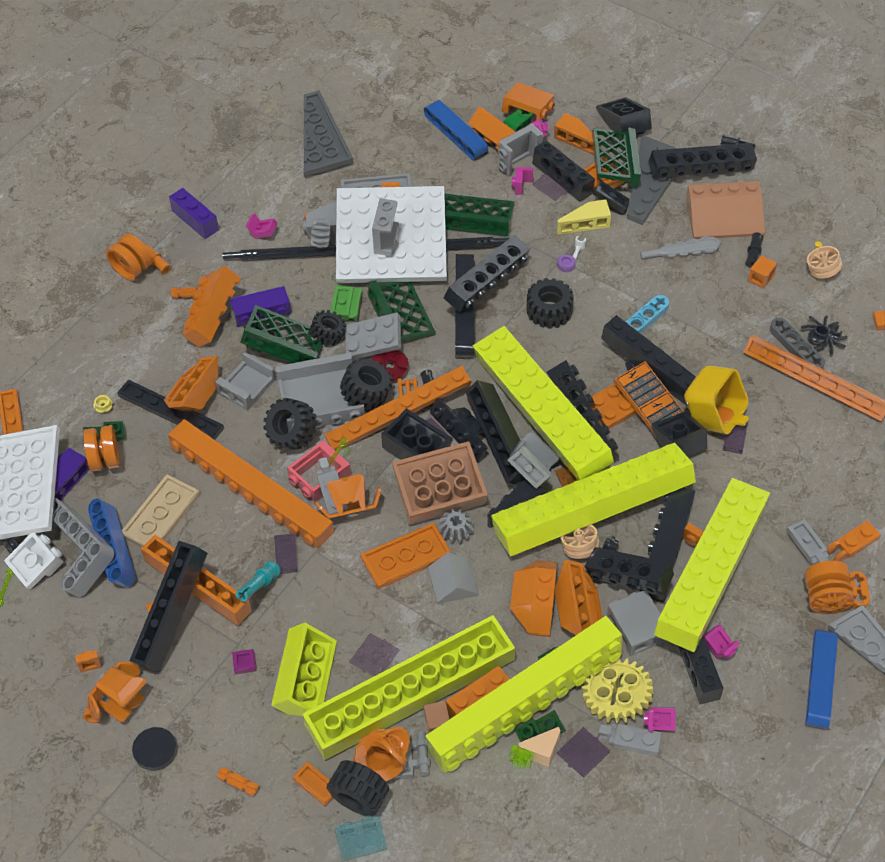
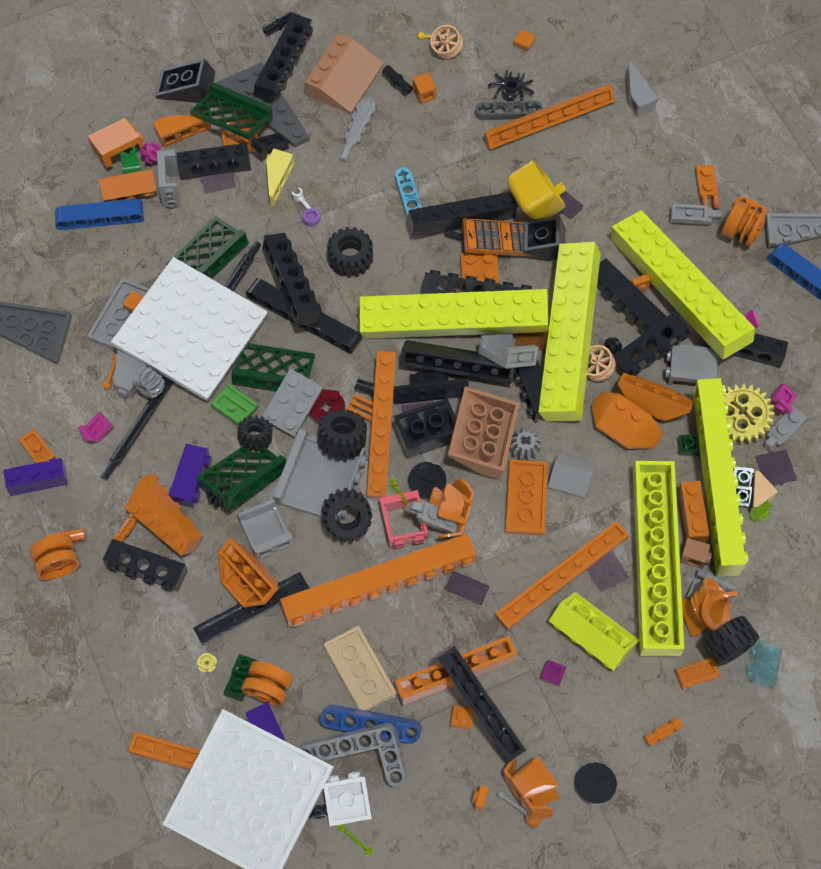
camera: 60 degrees left, 10 degrees up
teal pin [236,561,280,602] -> none
light grey panel [372,198,399,256] -> none
dark pink bracket [512,167,533,195] -> none
none -> orange plate [18,429,56,463]
none -> black brick [102,539,188,592]
none -> black tile [408,462,447,500]
none -> orange plate [495,521,630,631]

